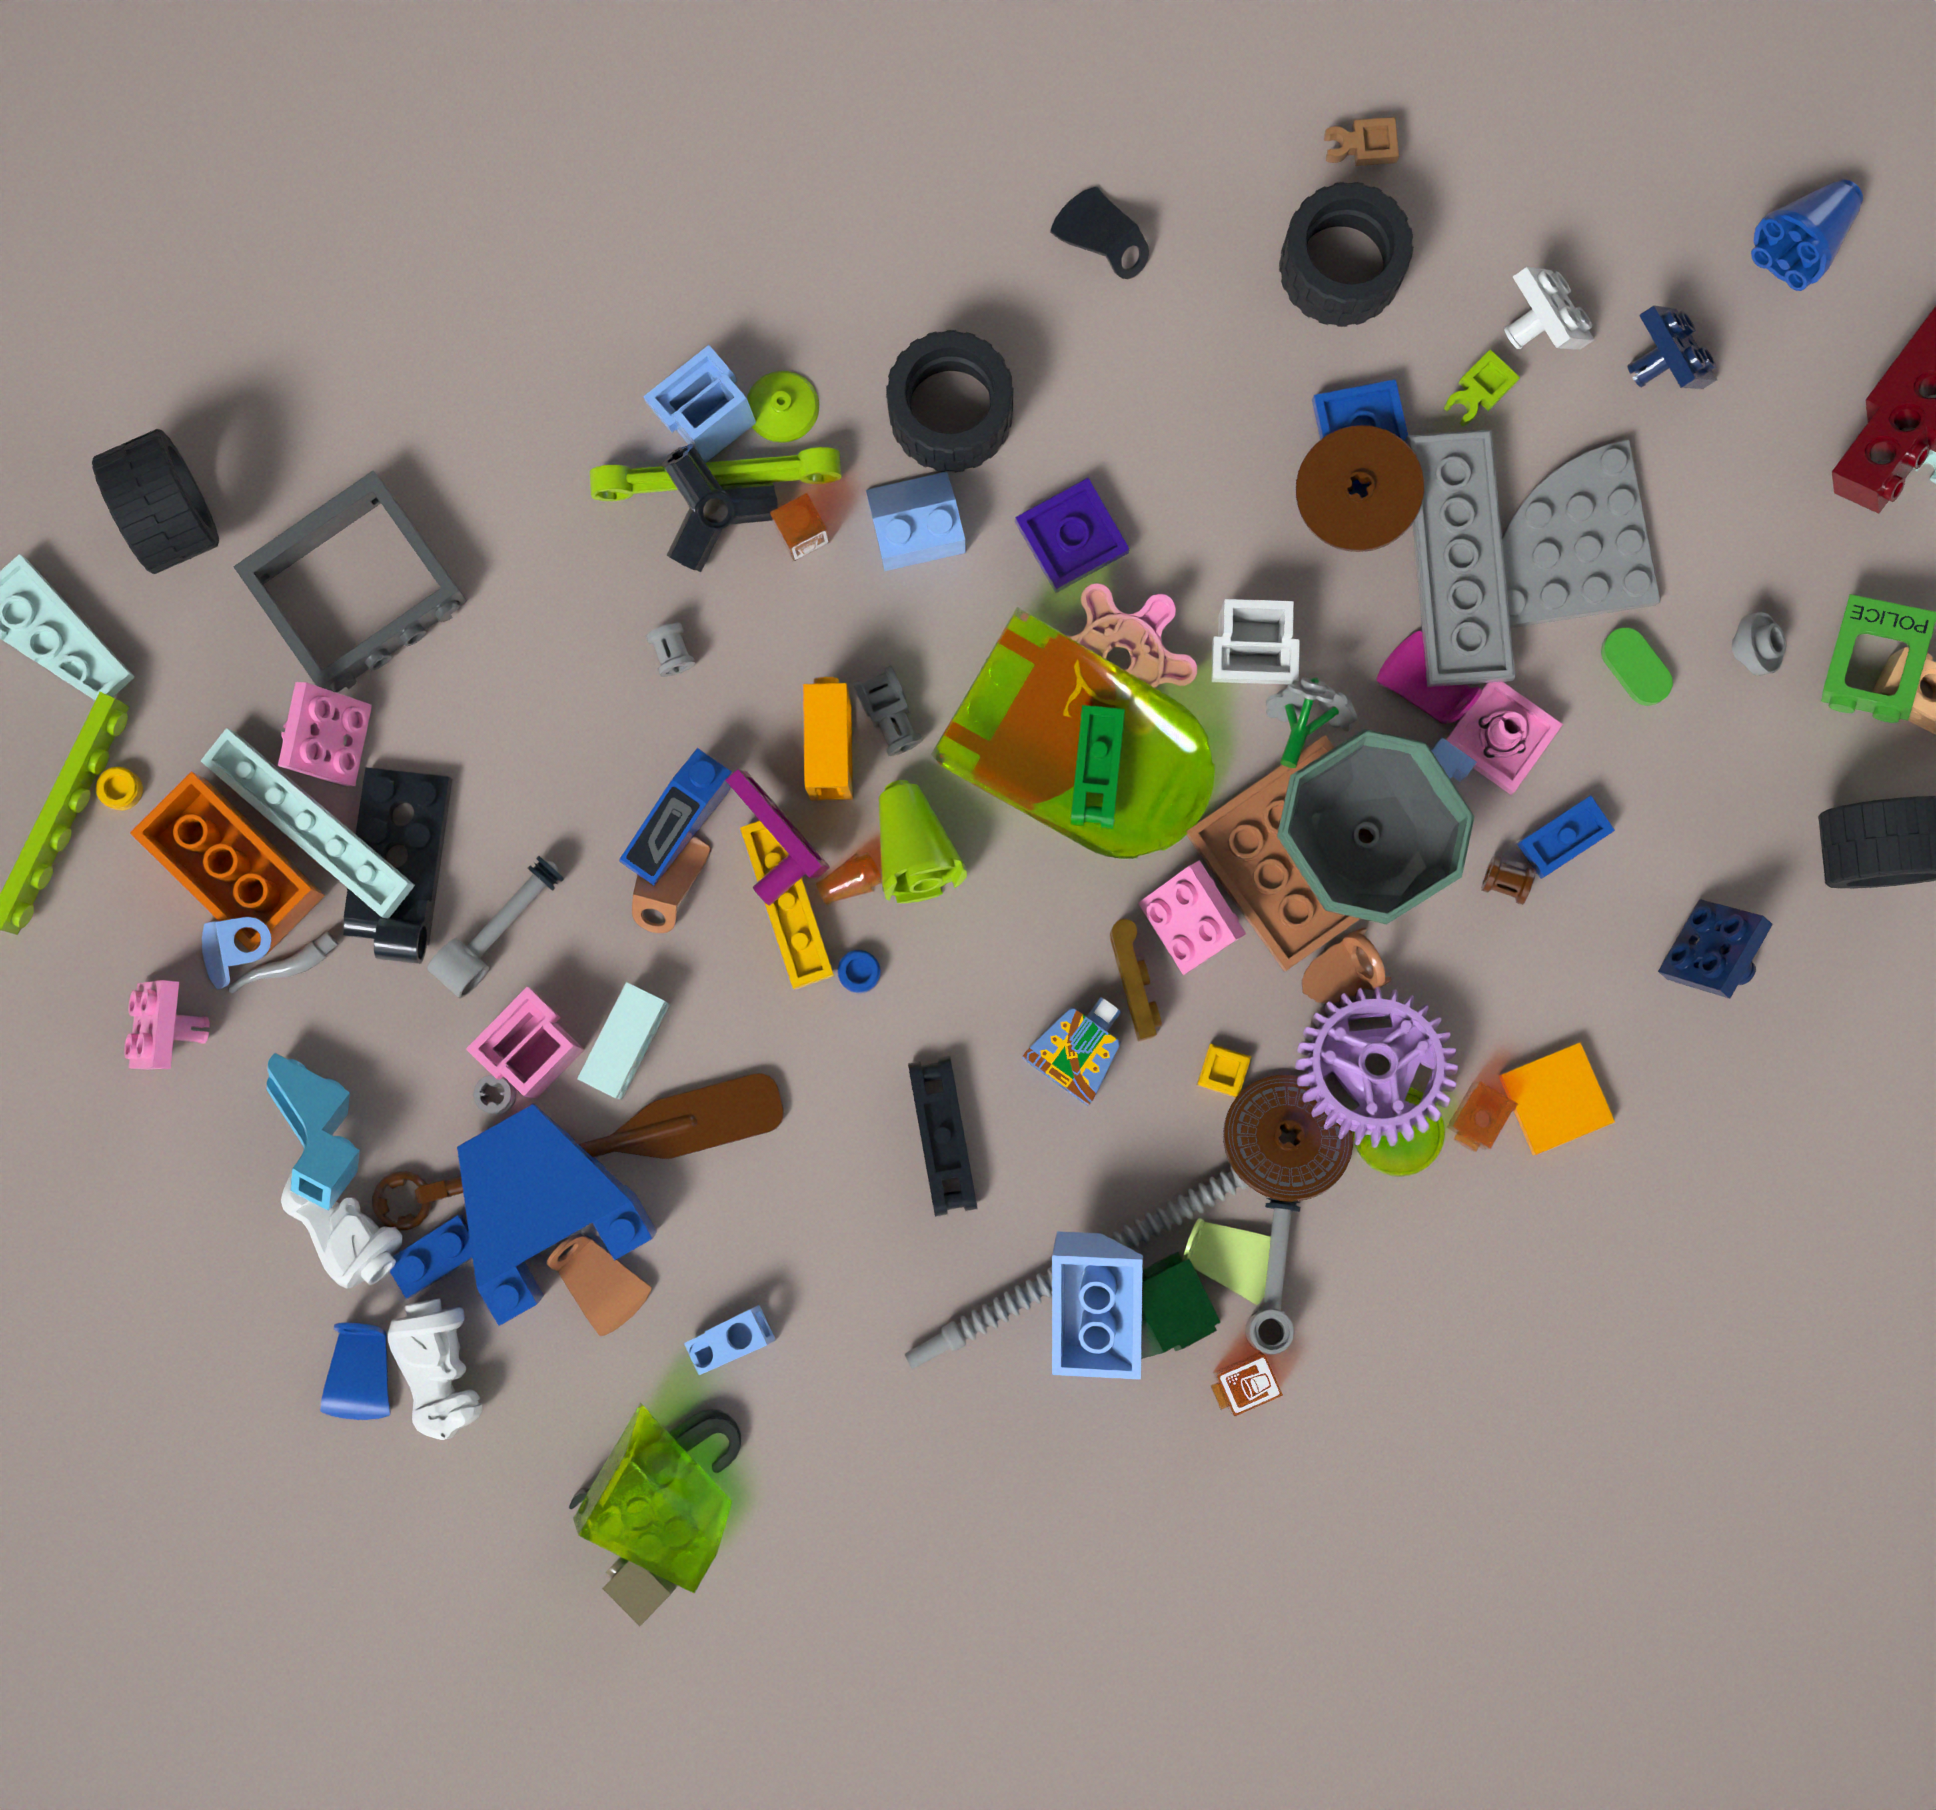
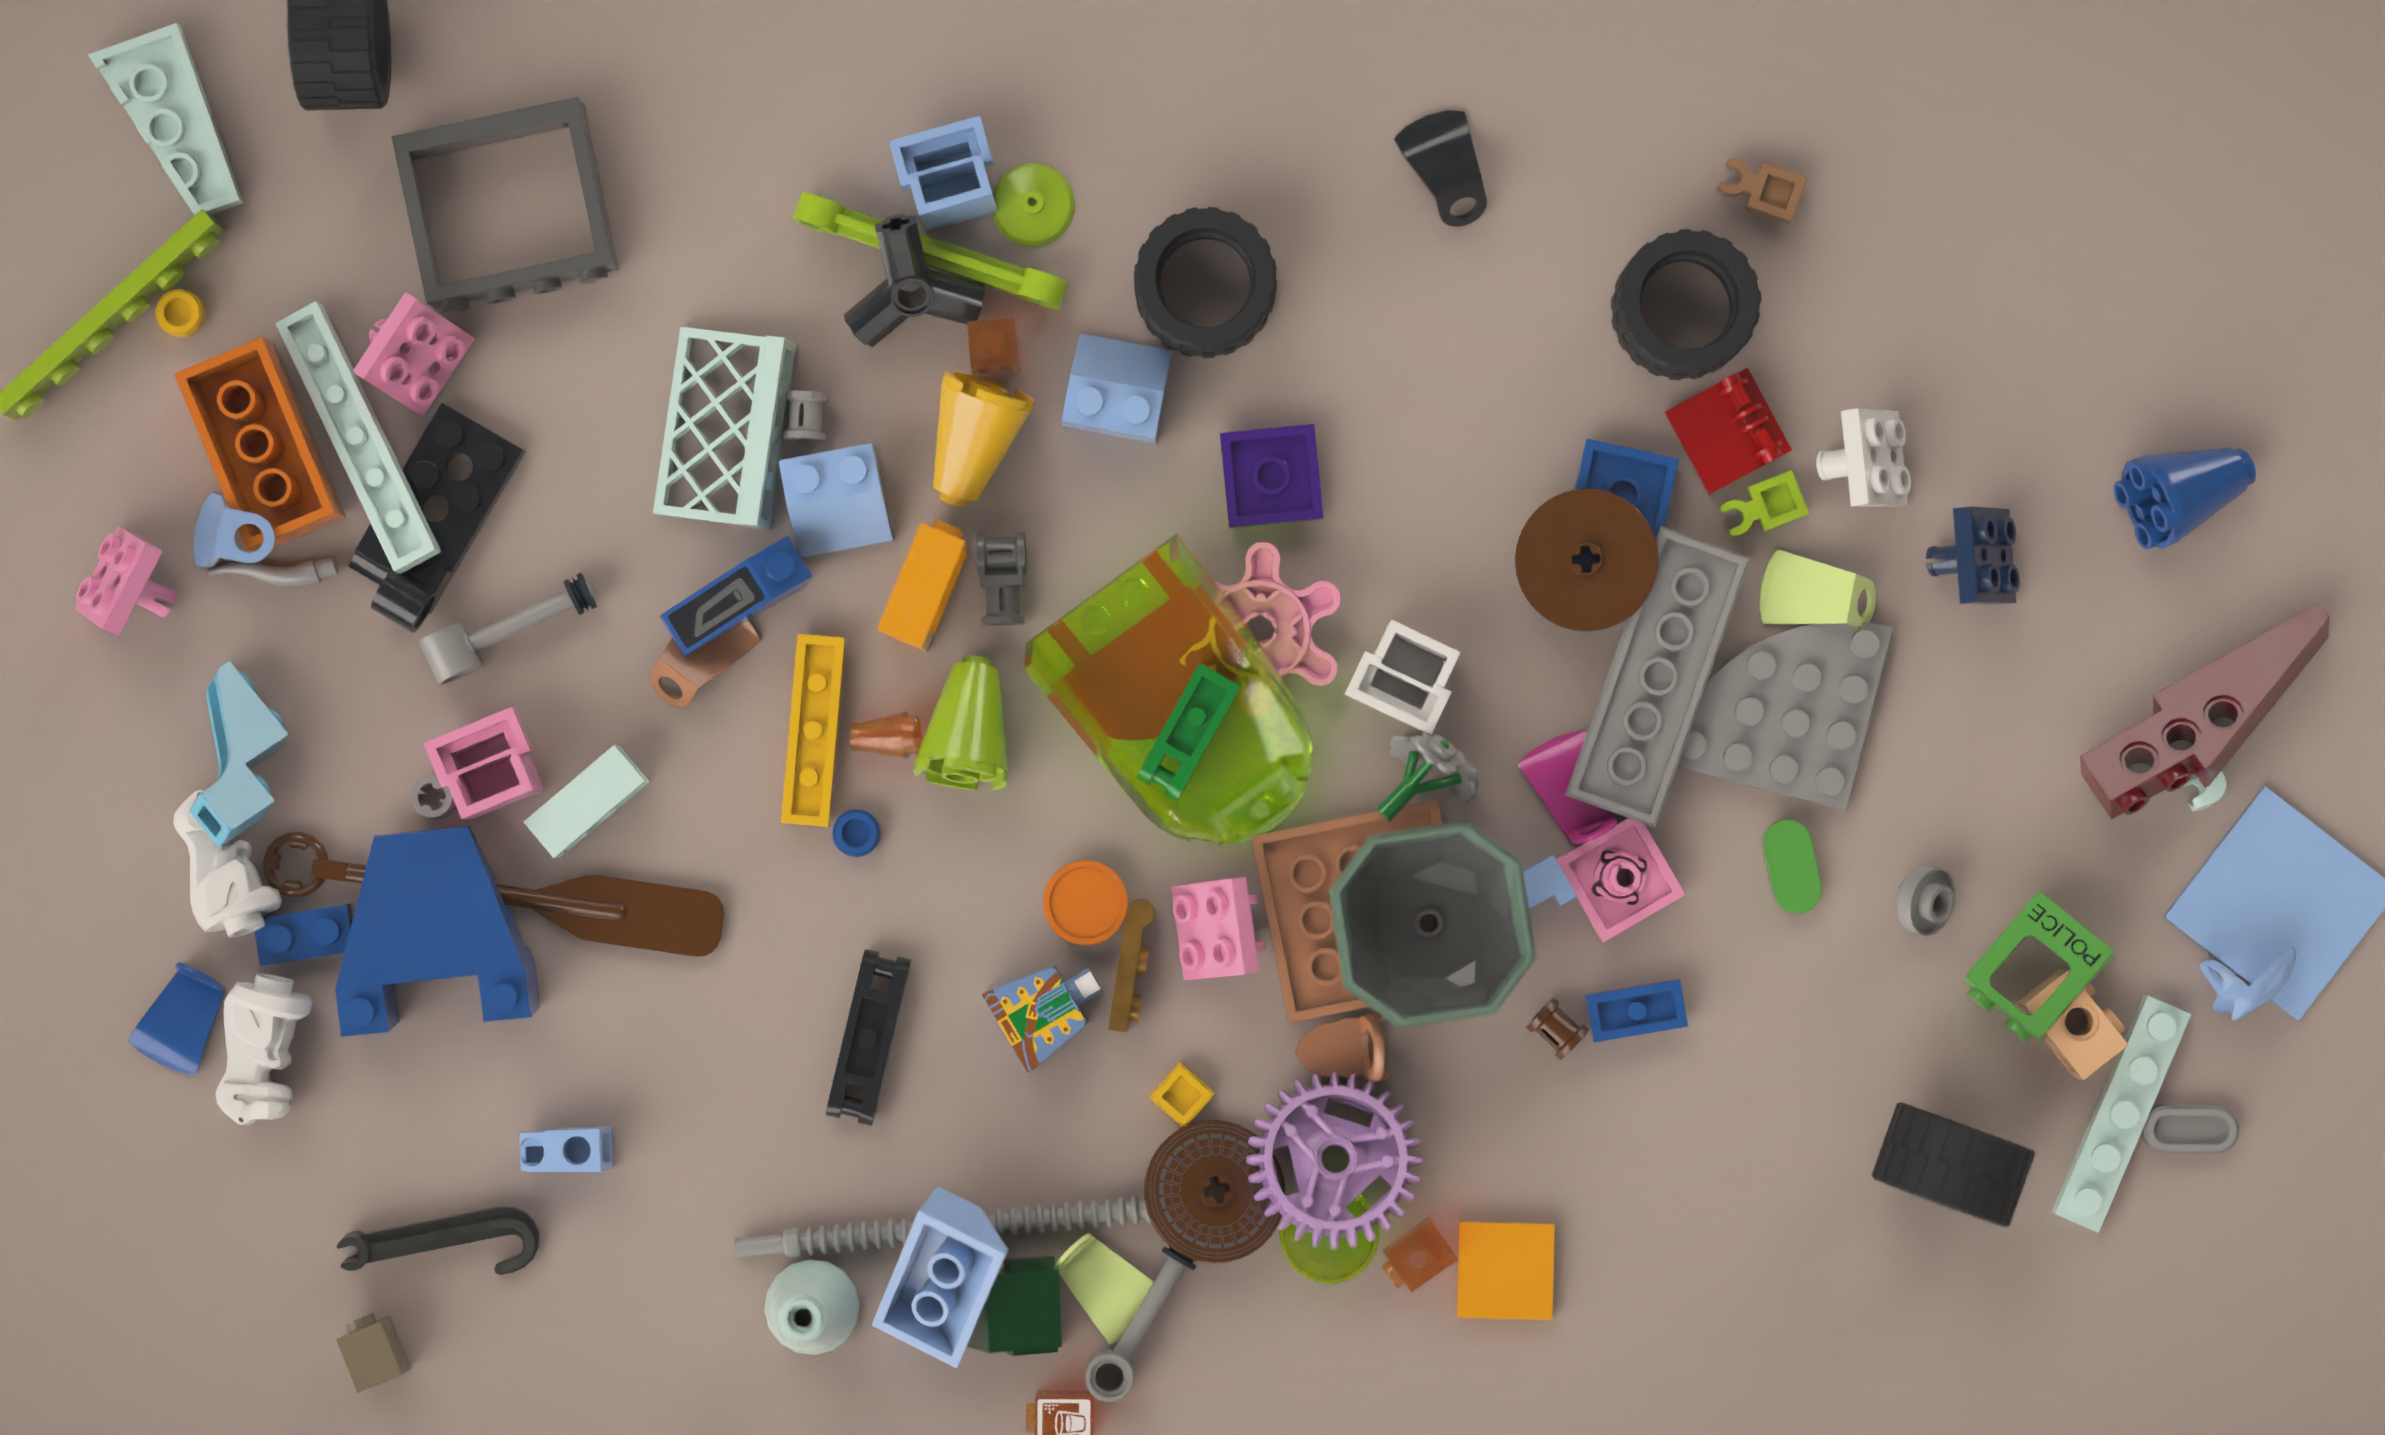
camera: 20 degrees right, 5 degrees up
nougat piece [547,1233,652,1336] -> none
clear neon green wedge [573,1402,733,1593] -> none
magenta piece [725,769,830,906] -> none
dark blue plate [1658,899,1773,999] -> none
none -> light aqua fence [653,327,797,530]
none -> light aqua cone [764,1259,860,1355]
none -> light blue slope [779,443,894,558]
none -> yellow cone [933,371,1035,507]
none -> orange piece [1043,860,1128,945]
none -> red hinge [1664,367,1792,495]
none -> yellowish green piece [1759,549,1877,628]

